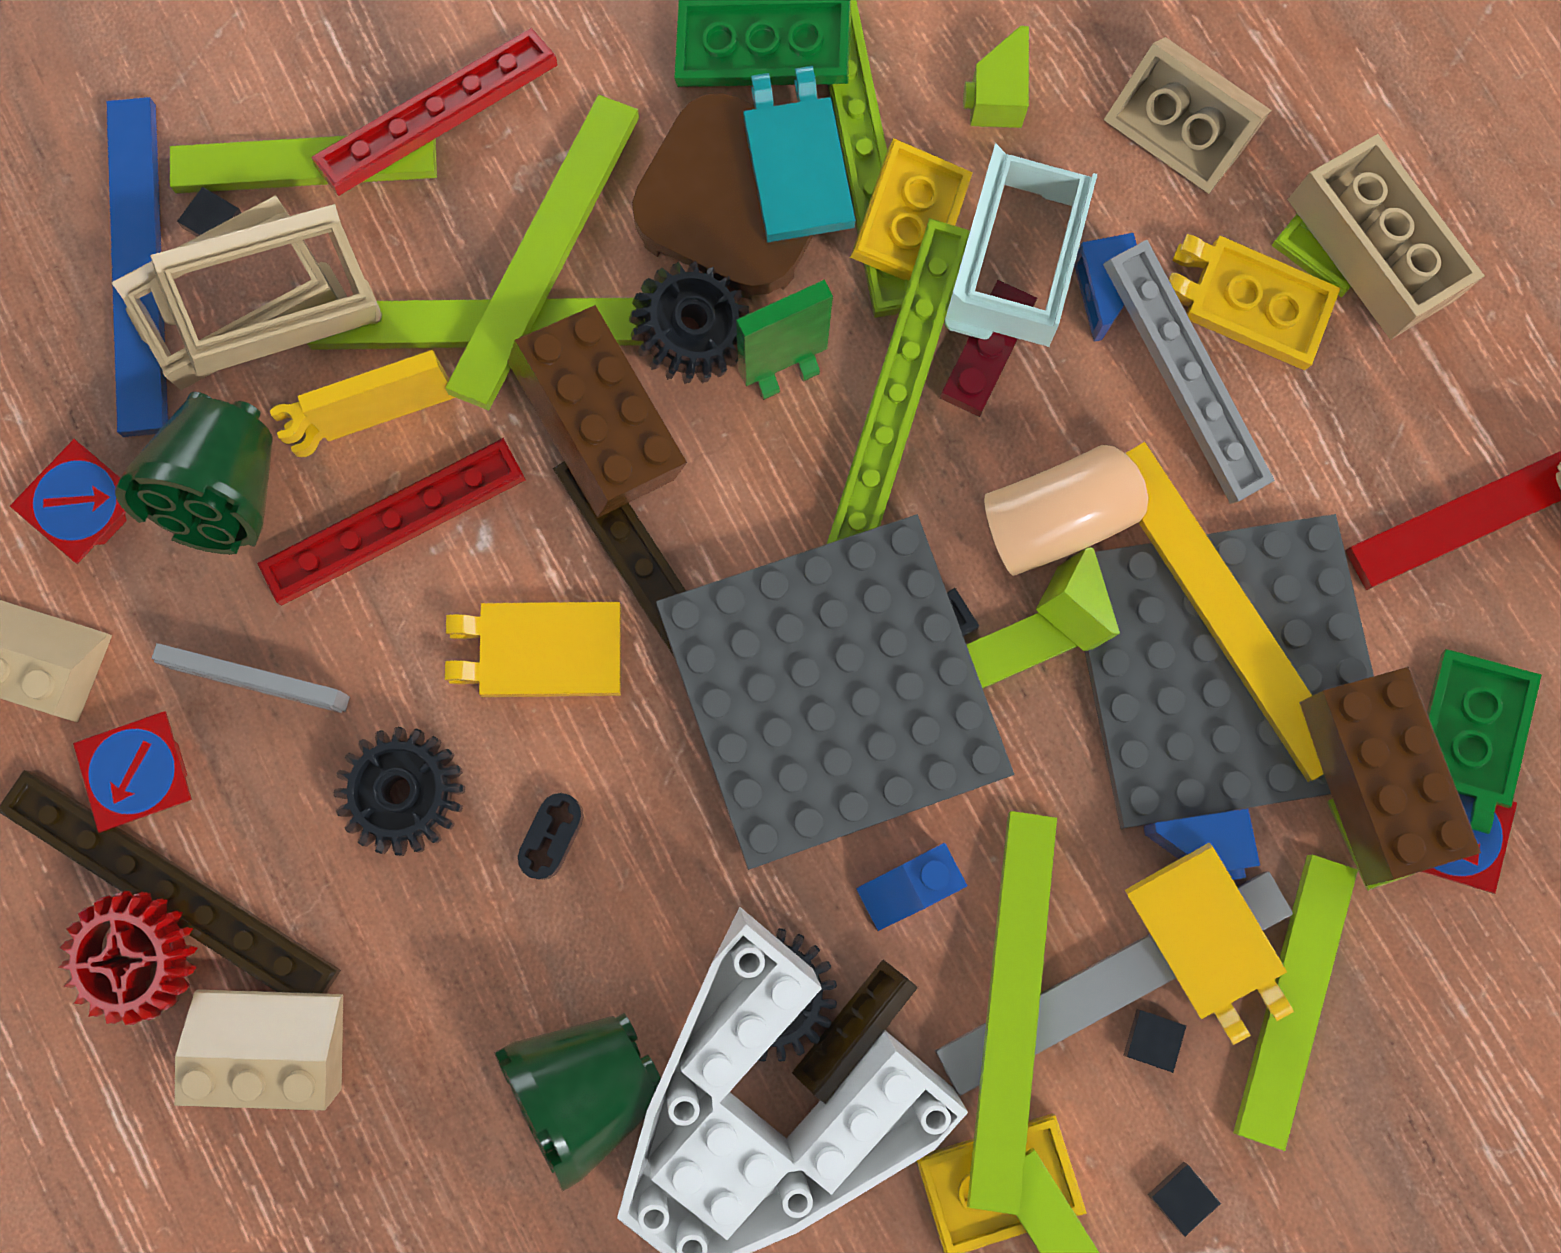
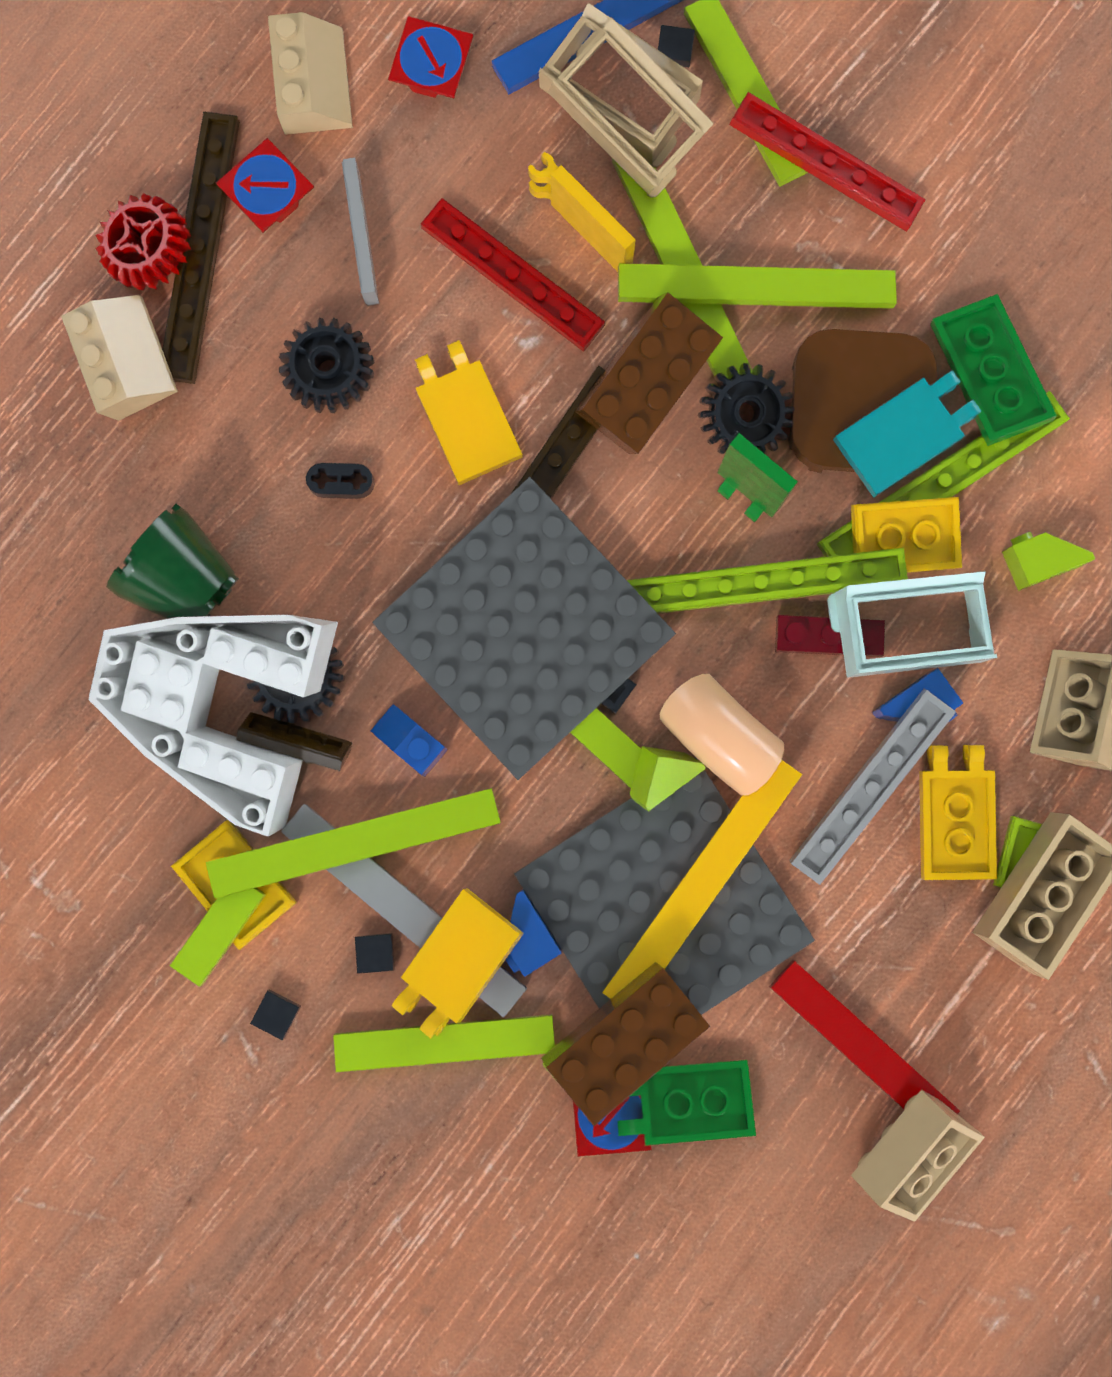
camera: 70 degrees right, 5 degrees up
dark green cone [115,392,273,555] -> none

